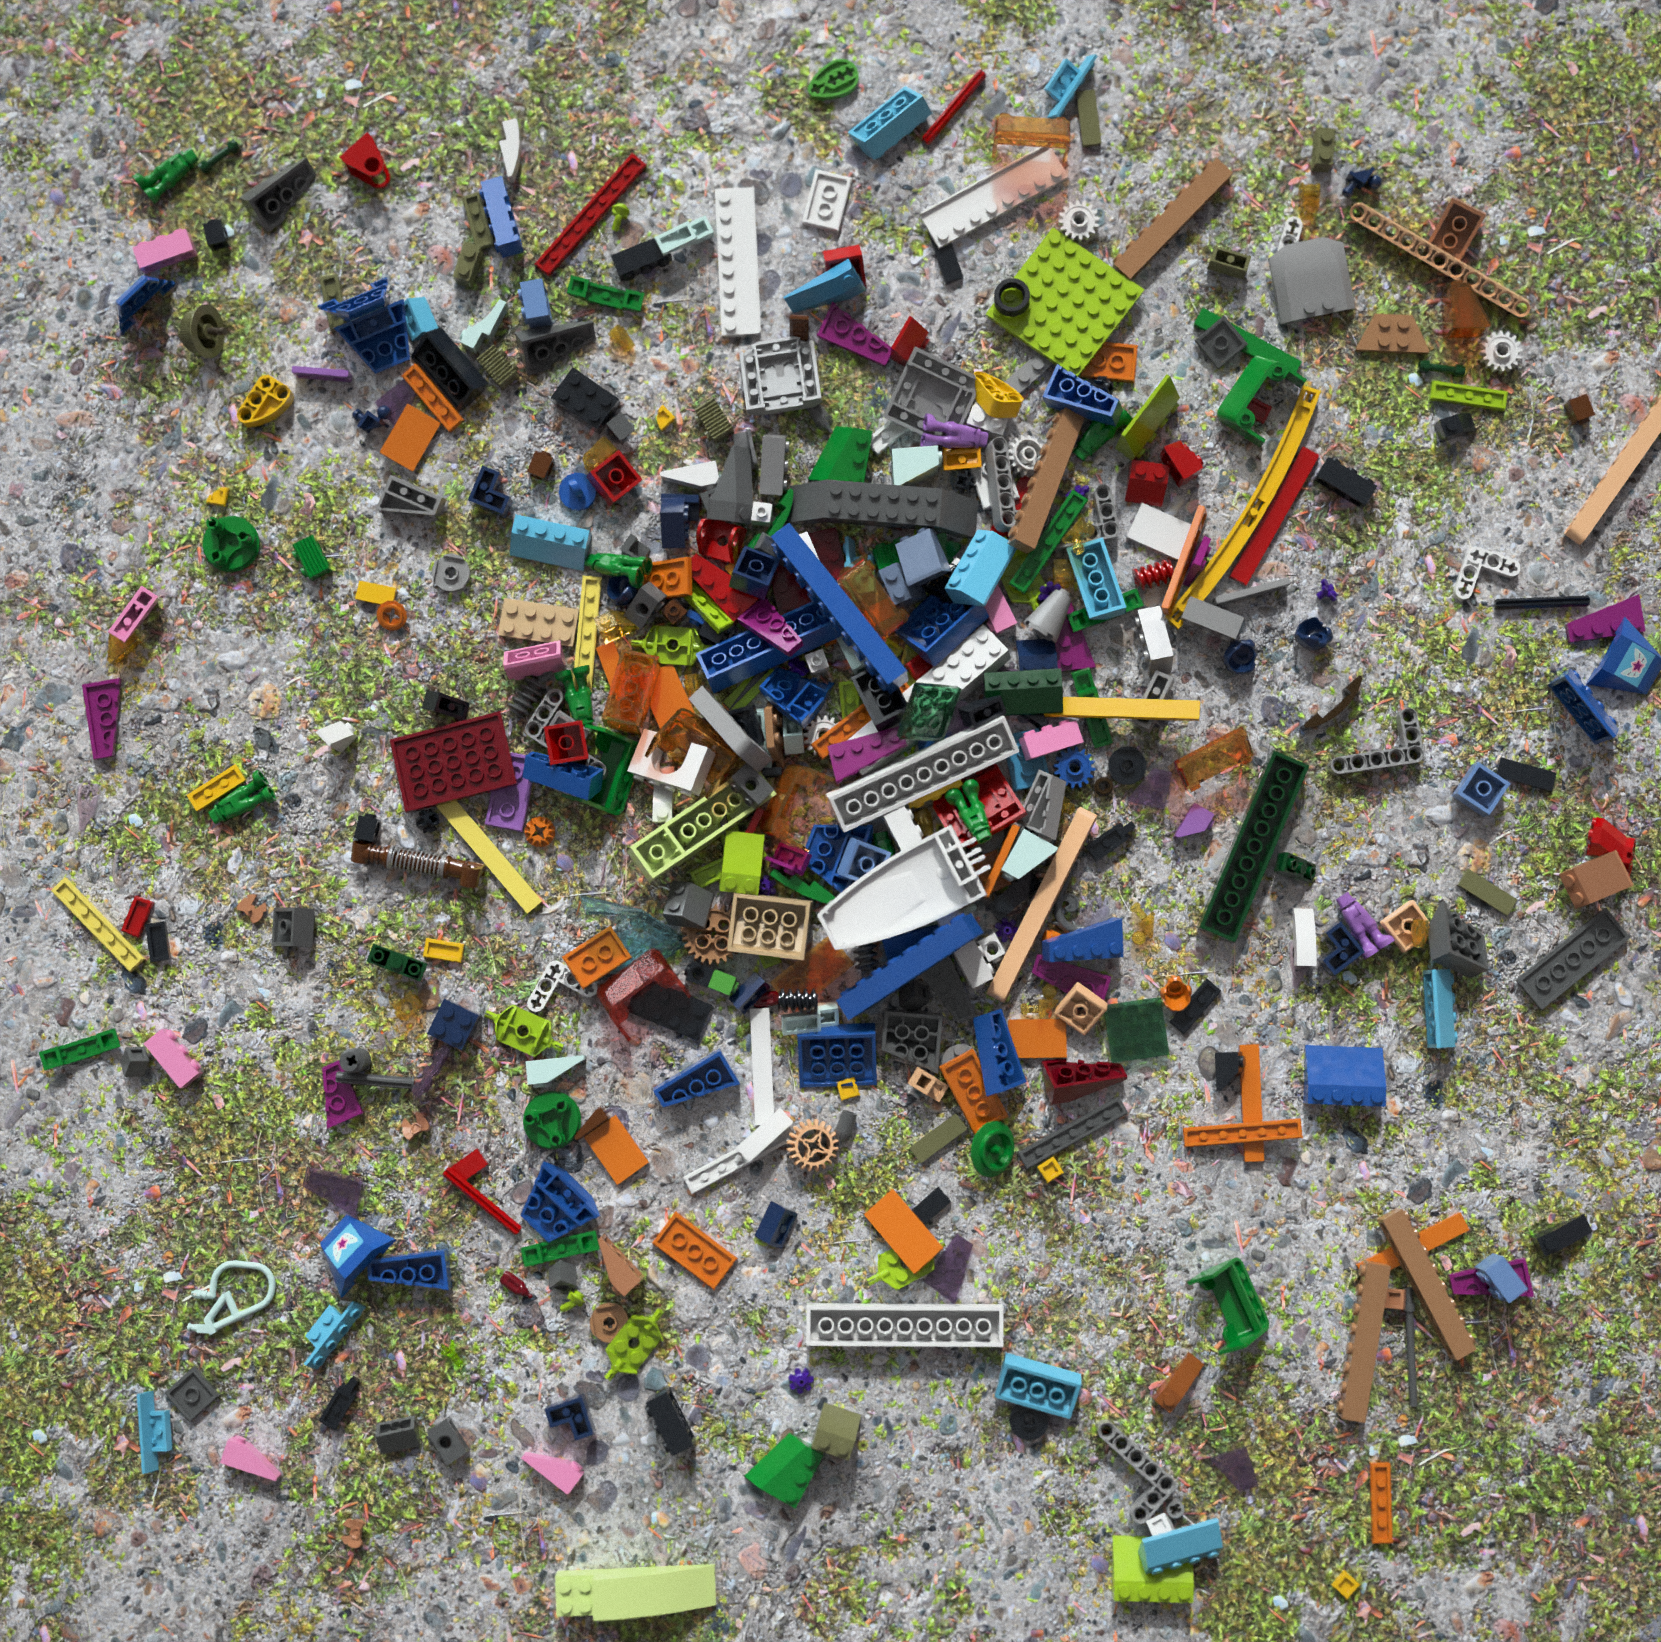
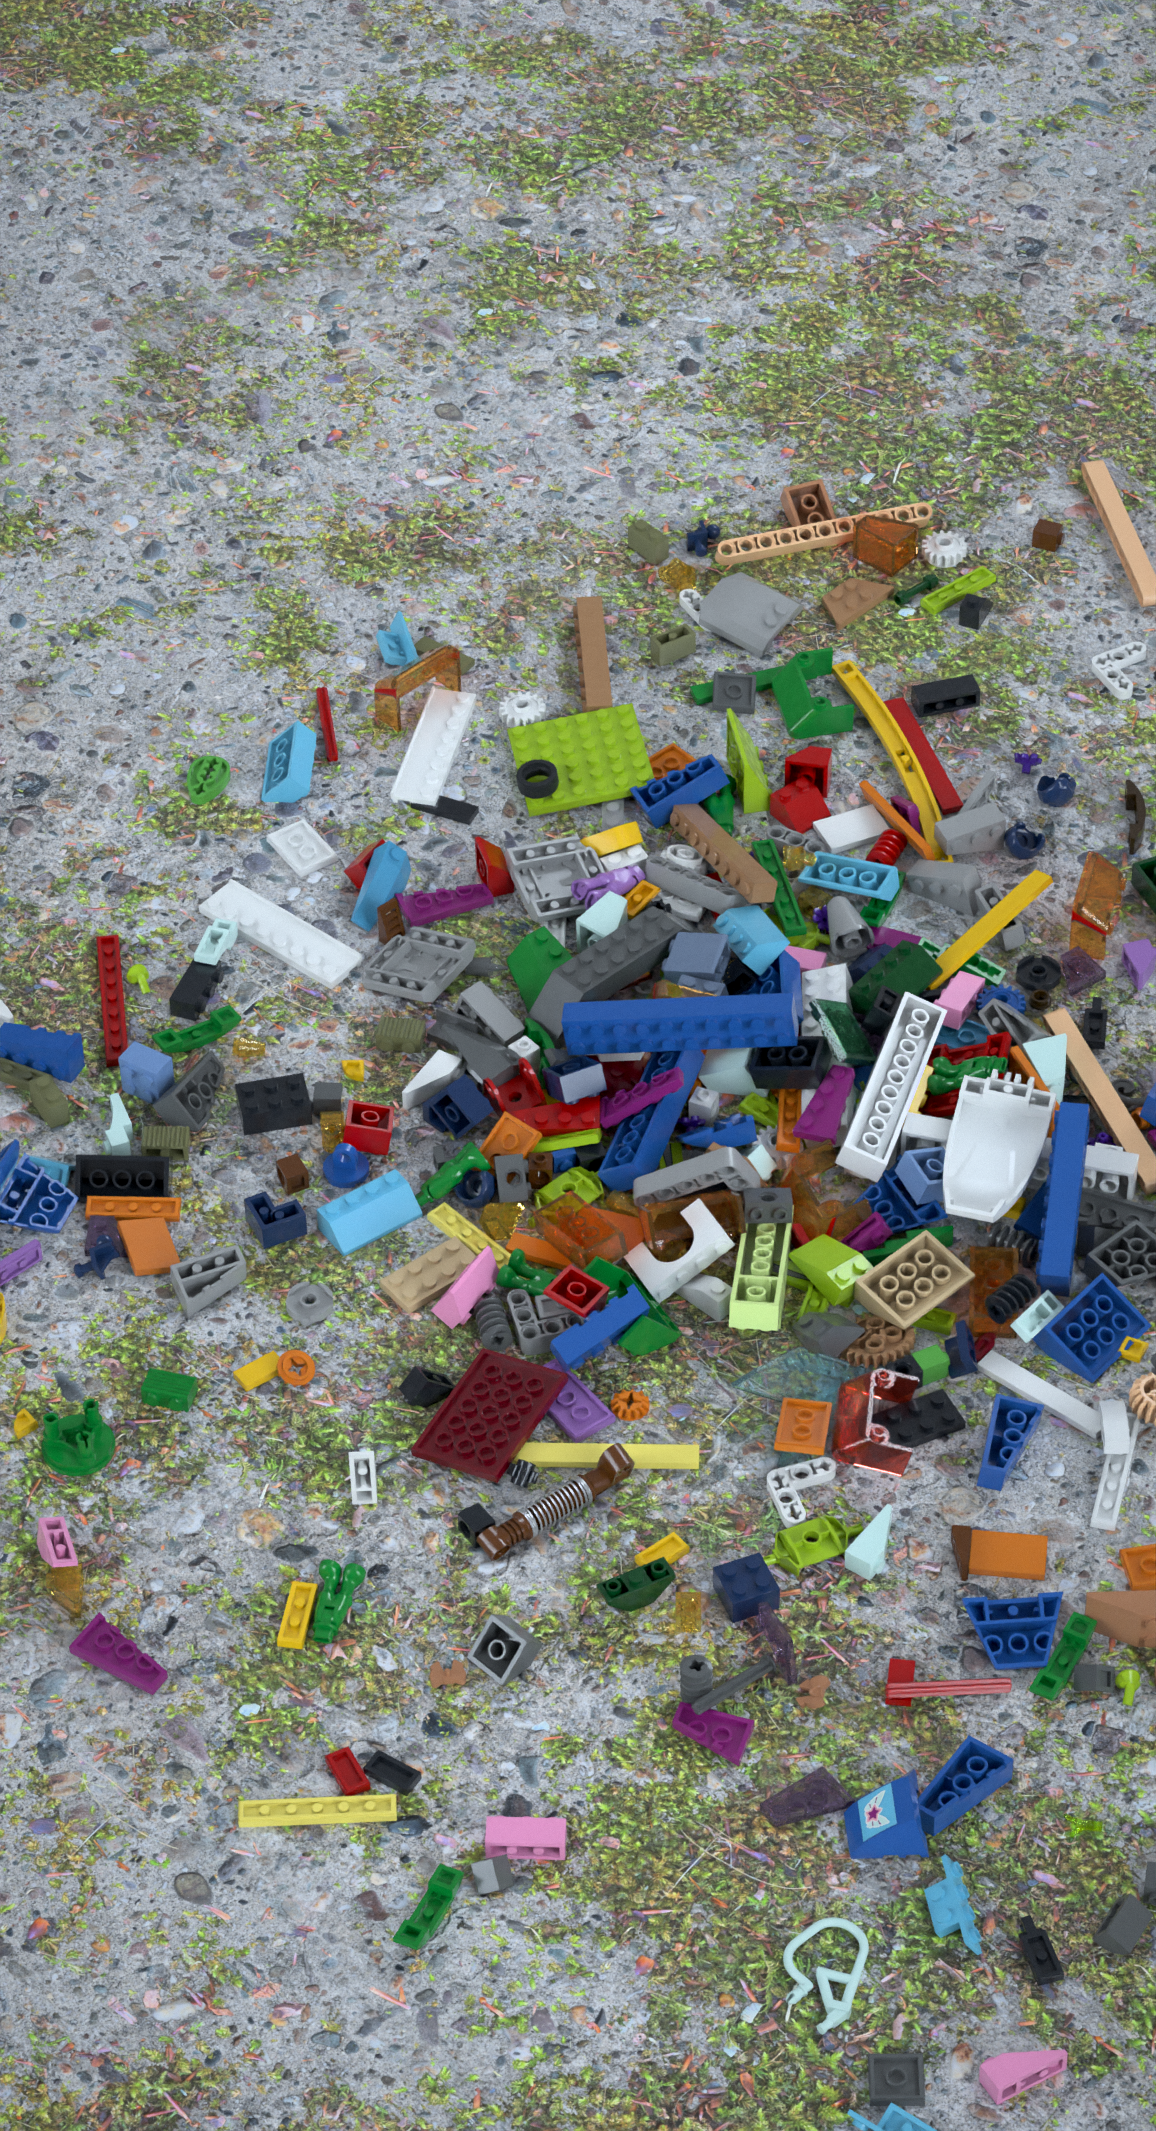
camera: 50 degrees left, 40 degrees down
dark red piece [499,1271,533,1299] -> none
green piece [523,1091,582,1149] -> none

